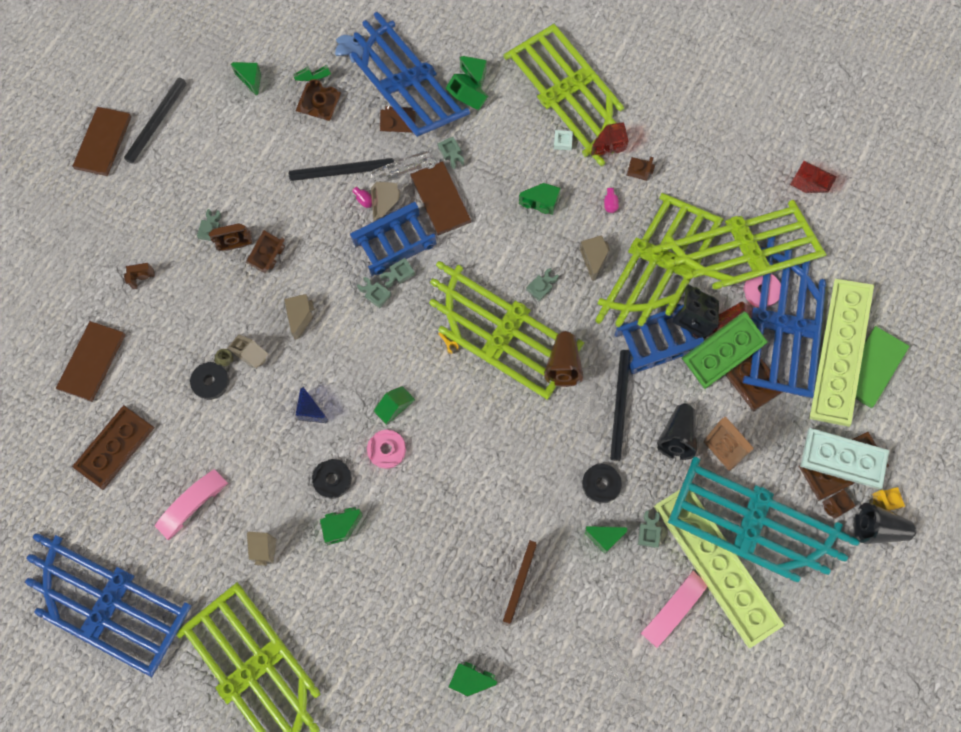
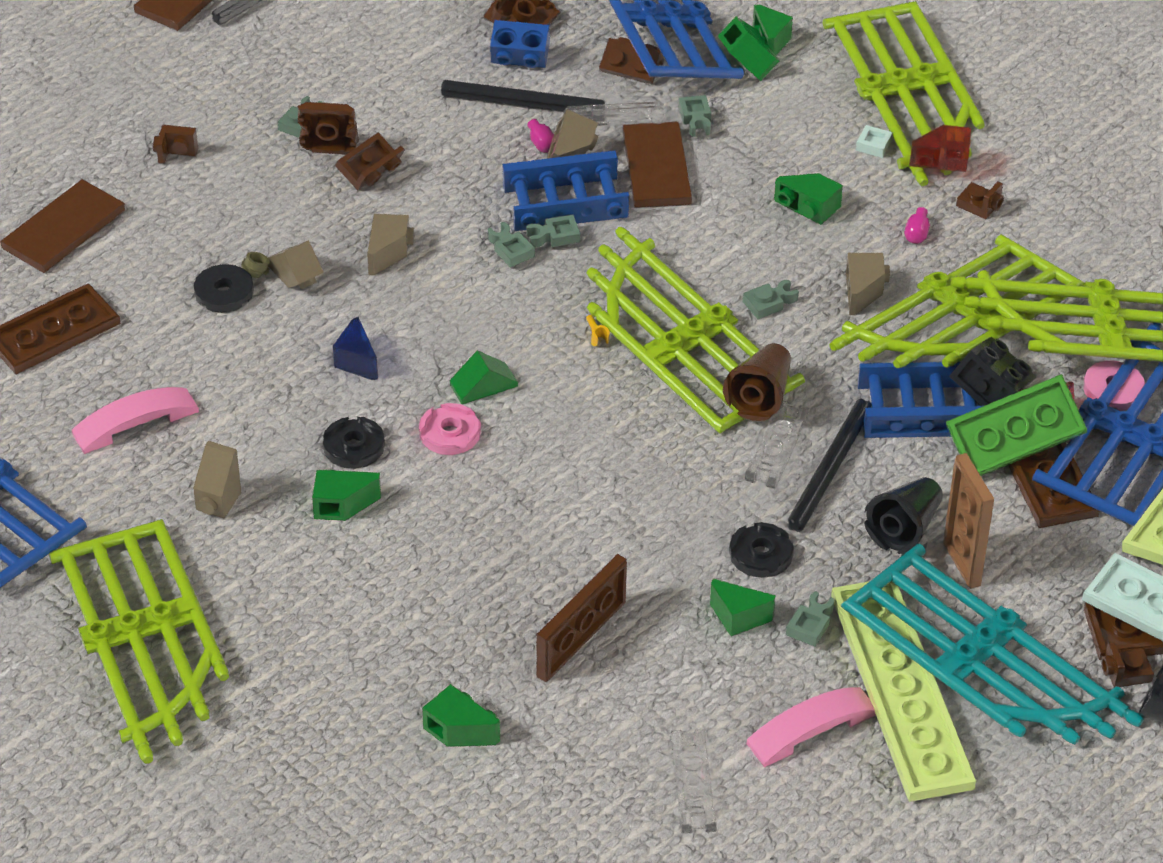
camera: 15 degrees right, 25 degrees down
none -> blue brick [490,20,550,68]

